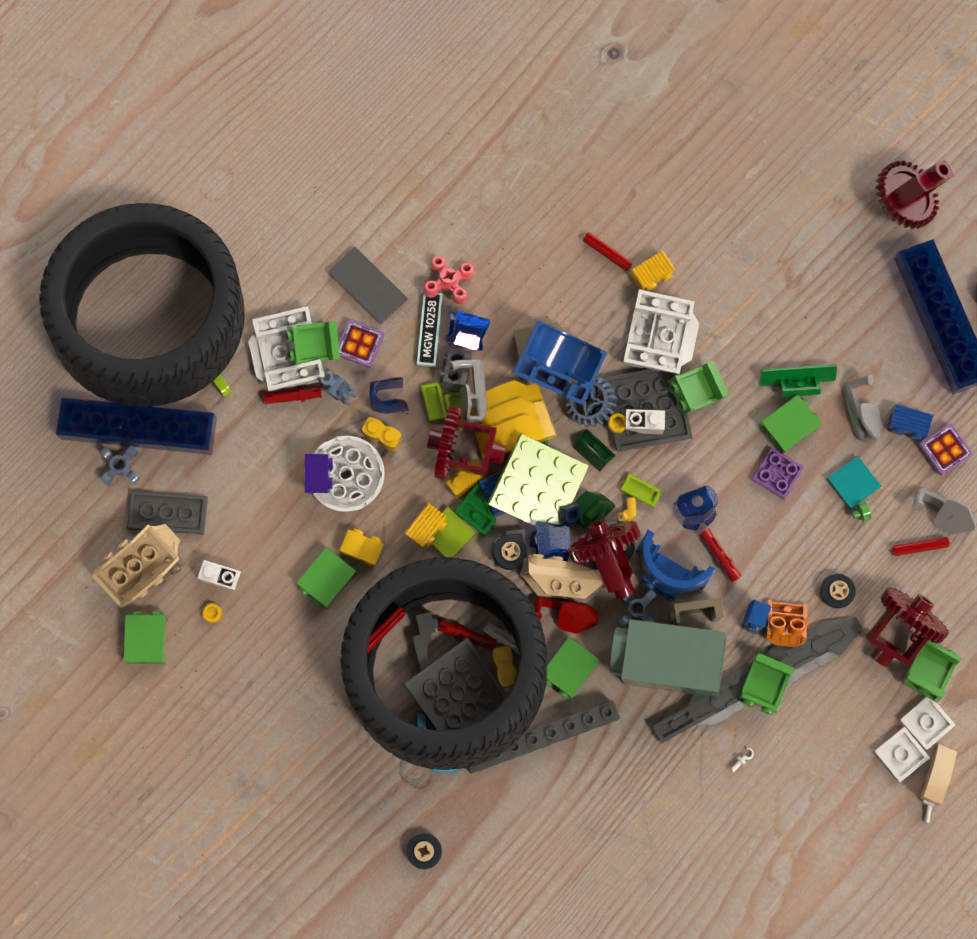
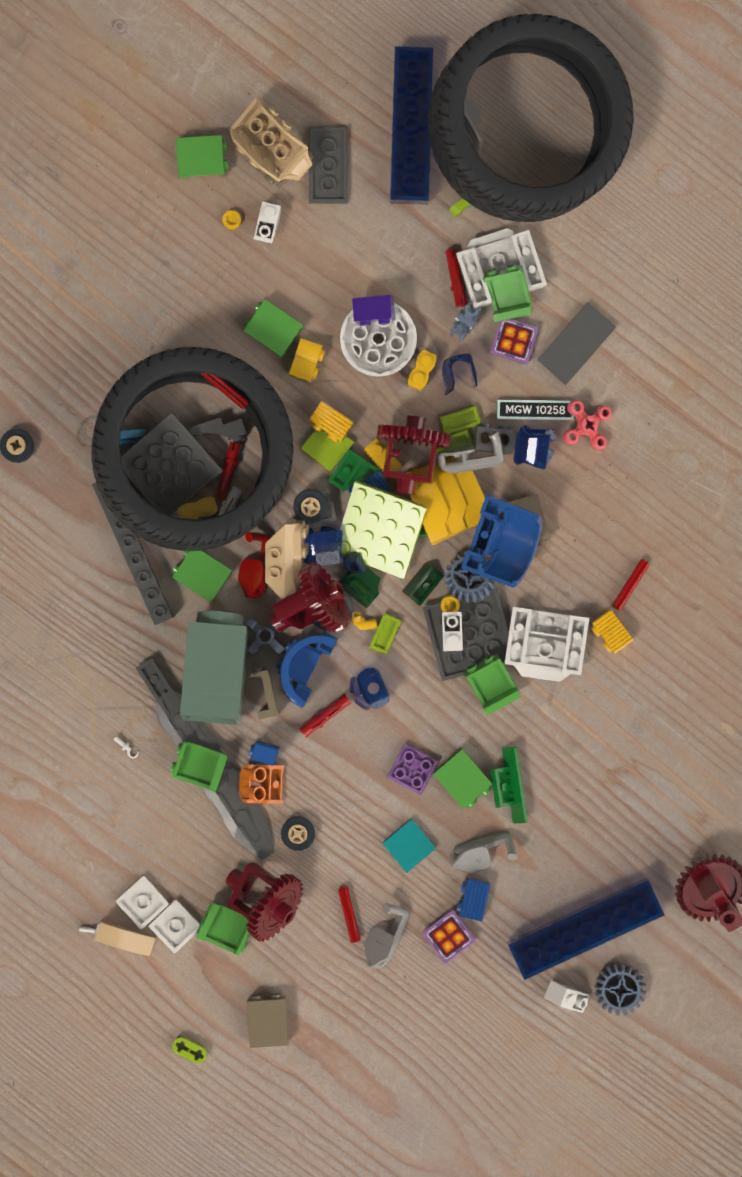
camera: 85 degrees right, 10 degrees up
sand blue pin [99,445,140,486] -> none
bright green tile [852,501,872,522] -> none

